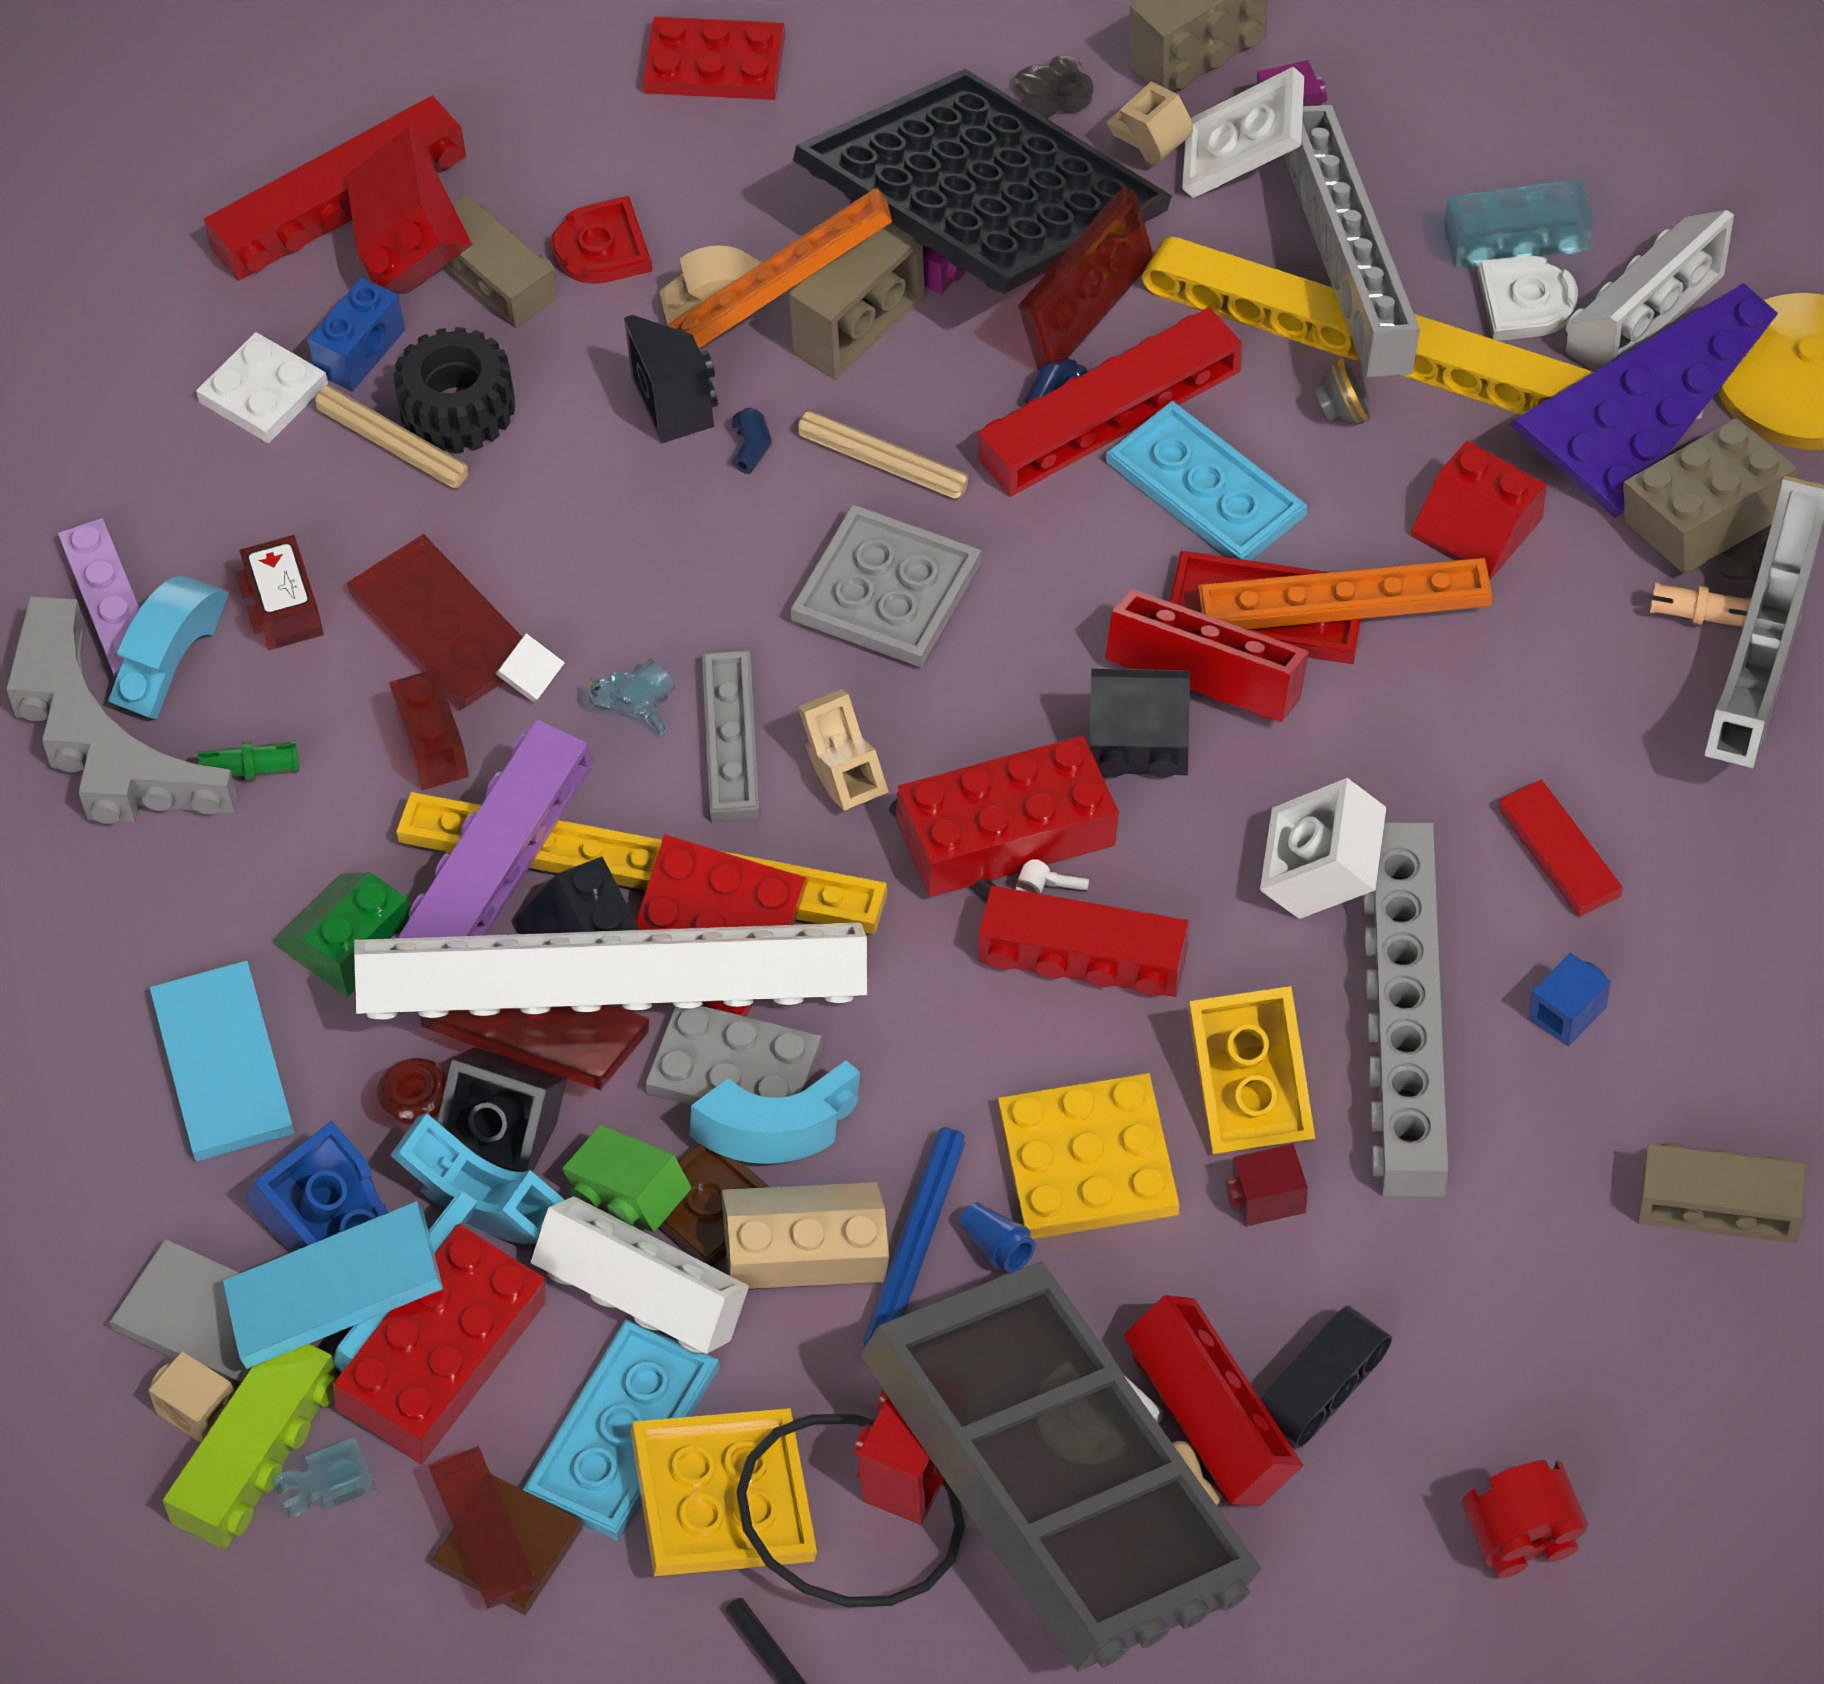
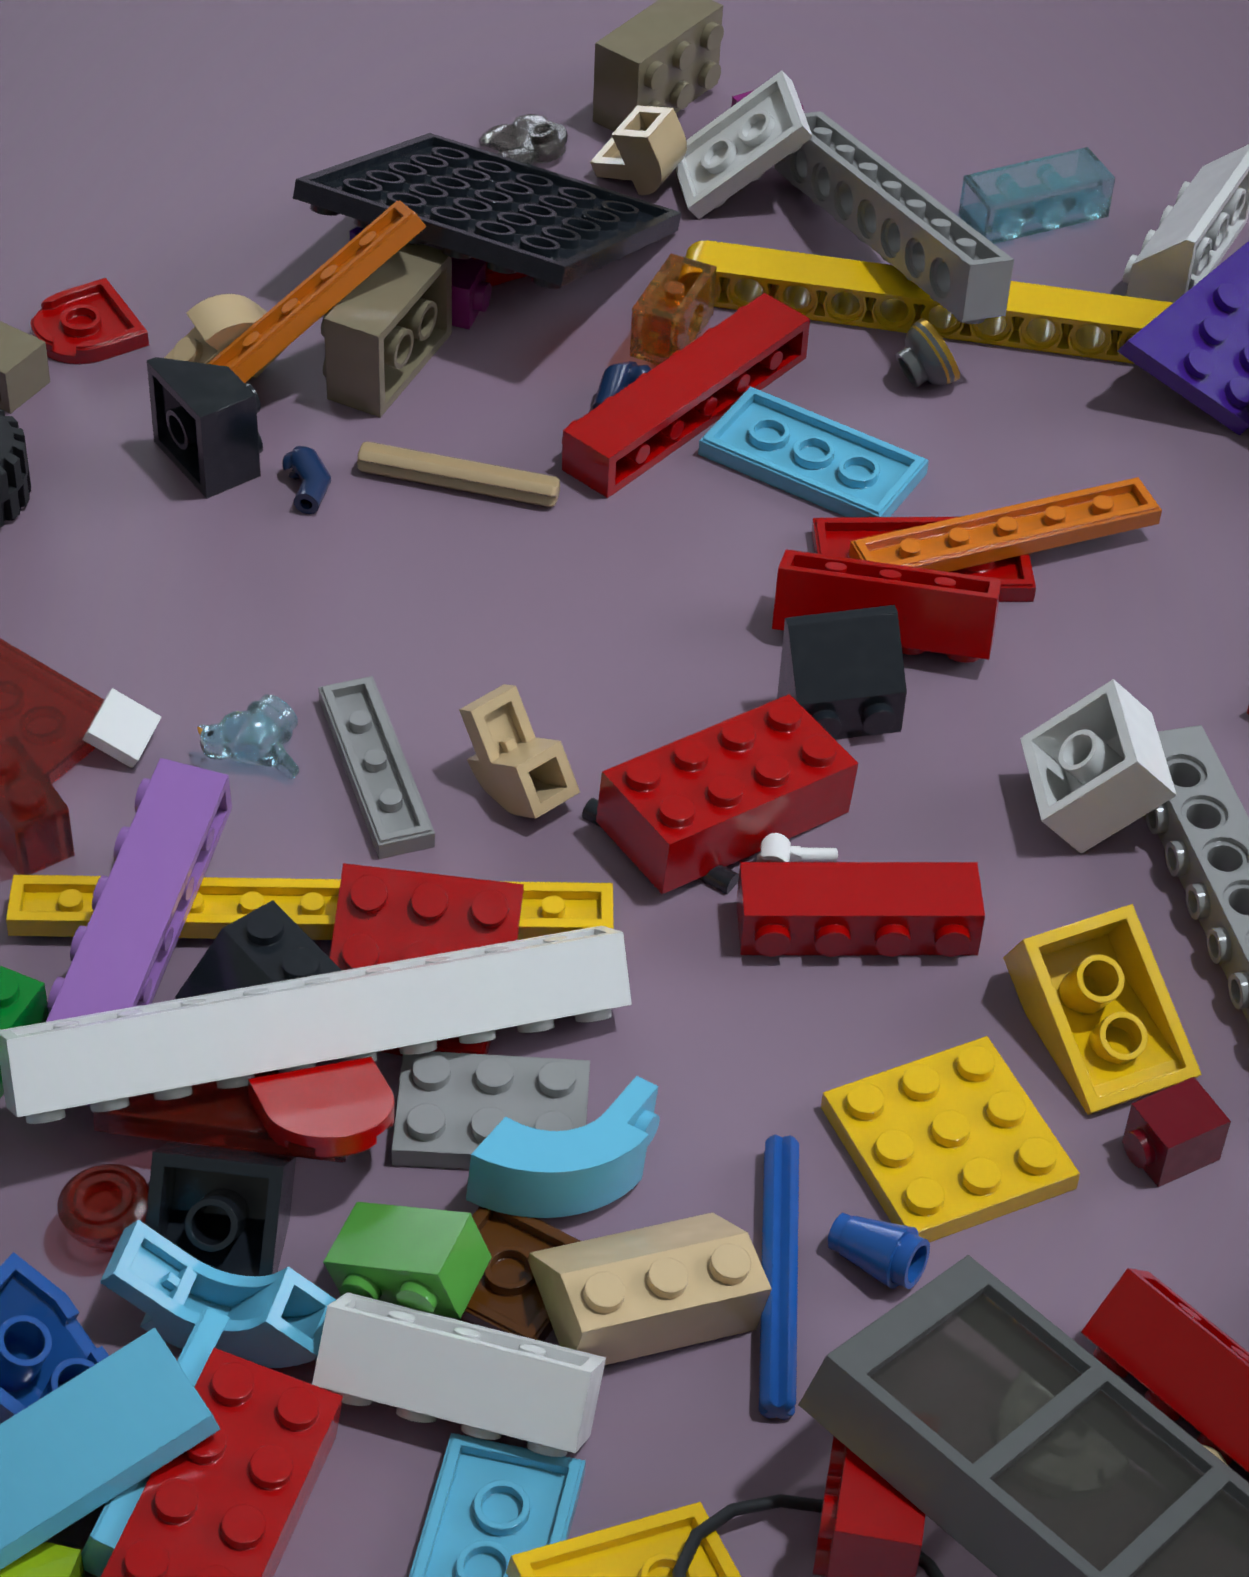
camera: 20 degrees left, 10 degrees down
red plate [643,16,785,100] -> none
light grey plate [791,505,982,668] -> none
clear red tile [1018,187,1153,372] -> none
red slope [1410,440,1547,580] -> none
white tile [1477,256,1578,341] -> none
none -> red tile [248,1057,394,1158]
none -> clear orange brick [630,253,717,366]

